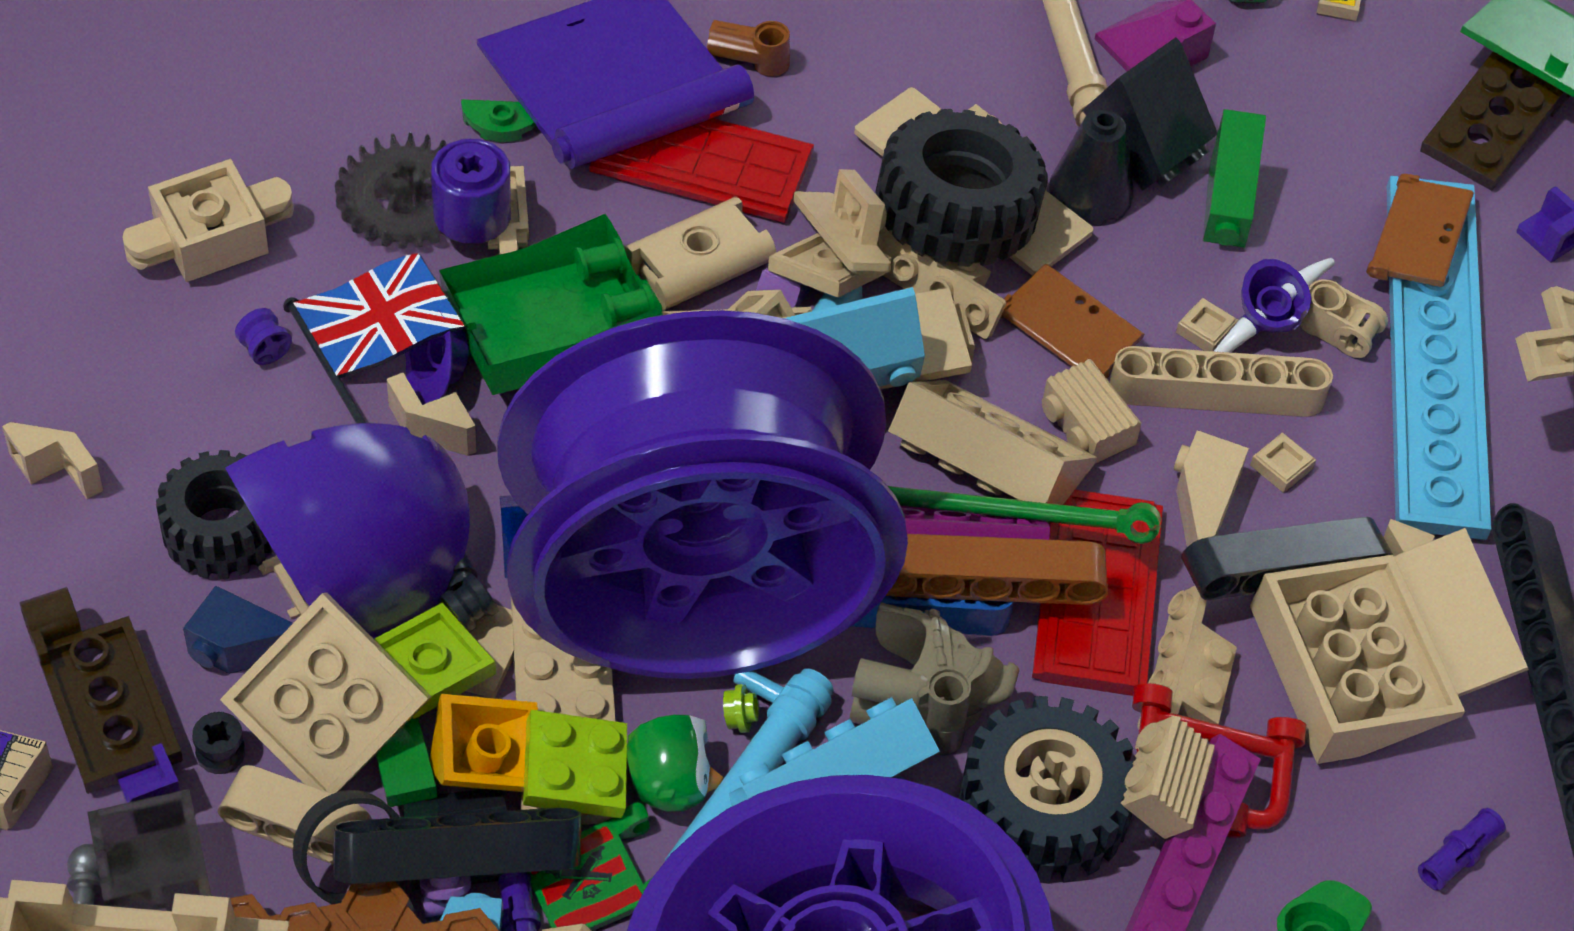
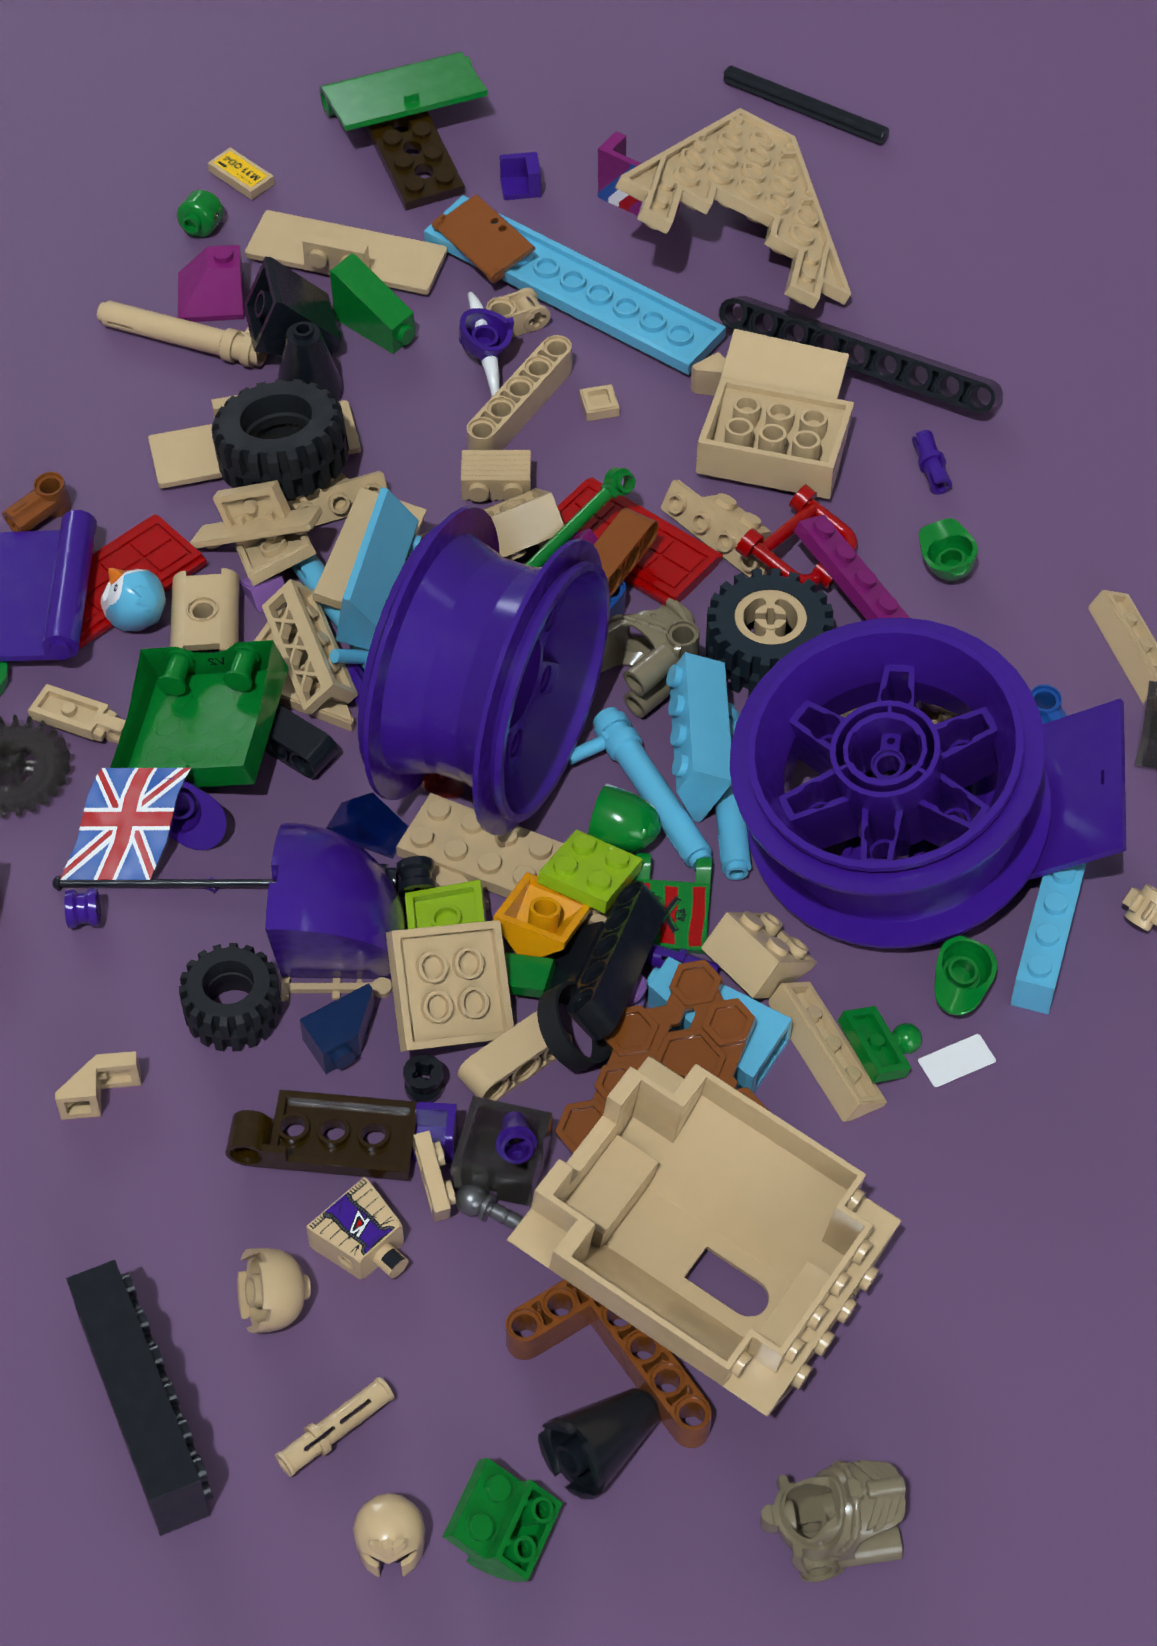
camera: 55 degrees left, 0 degrees up
tan slope [387,373,477,456] -> none
dark purple piece [431,139,511,243] -> none
lime plate [723,684,759,733] -> none
dark orange door [1000,264,1145,379] -> none
tan brick [1121,716,1215,839] -> none
tan slope [1173,430,1249,547] -> none
tan tile [1176,298,1238,351] -> none
beam [1181,517,1394,600] -> none
none -> medium azure piece [100,568,167,632]
none -> tan bracket [245,210,447,295]
none -> tan plate [413,1131,456,1222]
none -> dark purple cone [496,1111,537,1164]

